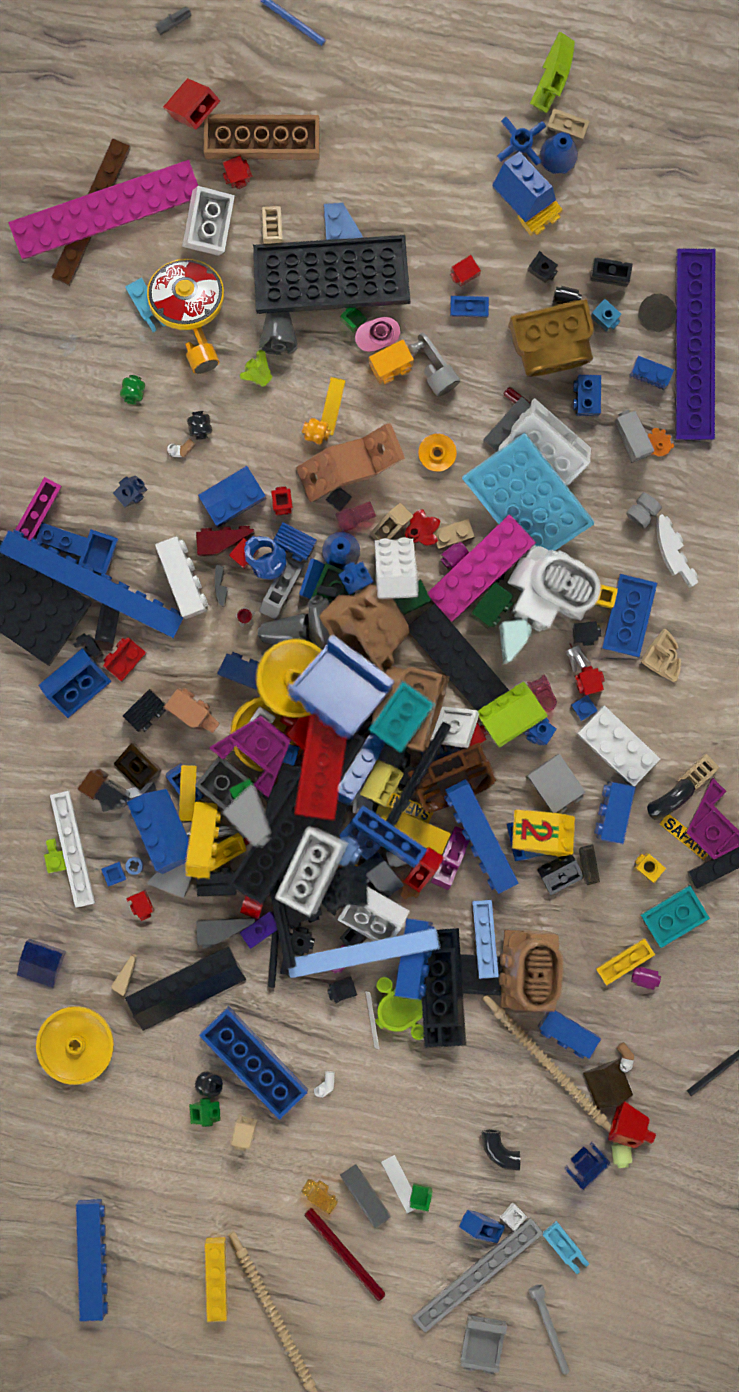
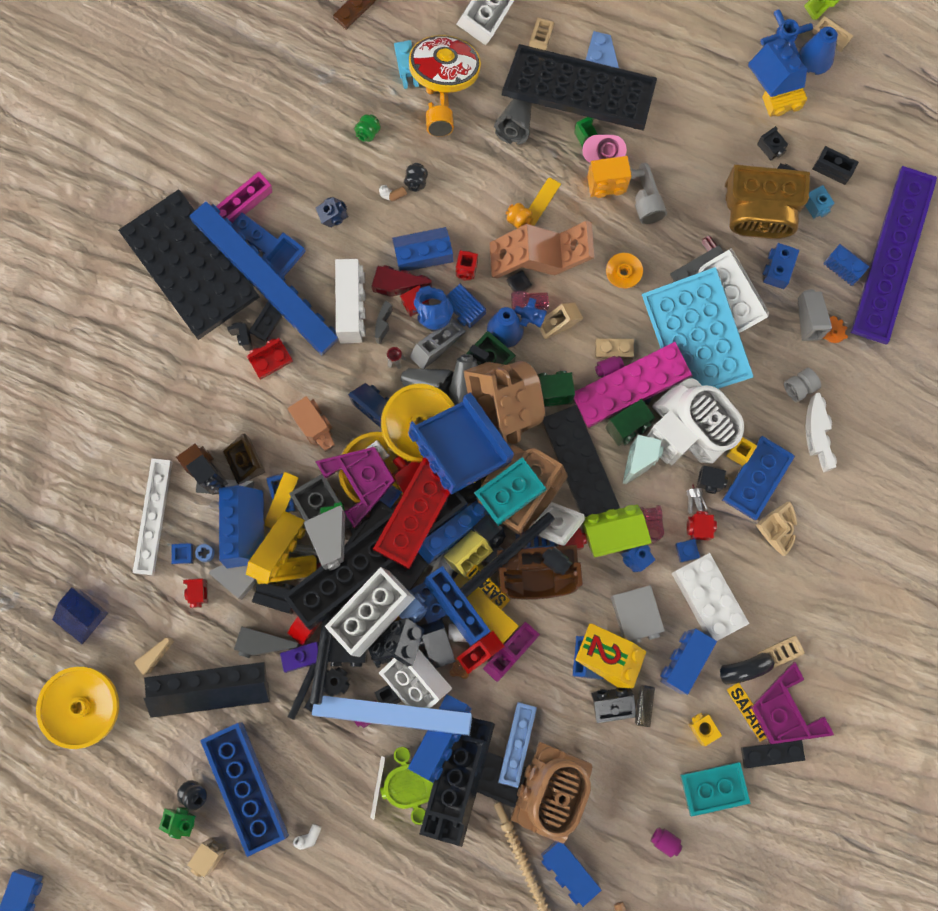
camera: 20 degrees right, 10 degrees down
blue slope [39,648,112,718] -> none
lime plate [44,838,66,873] -> none
black brick [122,689,166,732] -> none
lime rock [240,350,273,387] -> none
blue slope [299,558,325,599] -> none
black bracket [327,976,357,1004] -> none
blue brick [338,561,373,595] -> none
white brick [375,537,417,598] -> none
red plate [405,509,441,546] -> none
blue brick [445,779,519,894] -> none
red brick [450,255,481,287] -> none
blue plate [450,296,489,317] -> none
yellow plate [595,938,655,986] -> none
clear smoke tile [638,294,677,332] -> none
none -> blue piece [514,297,547,328]
none -> black brick [542,547,572,575]

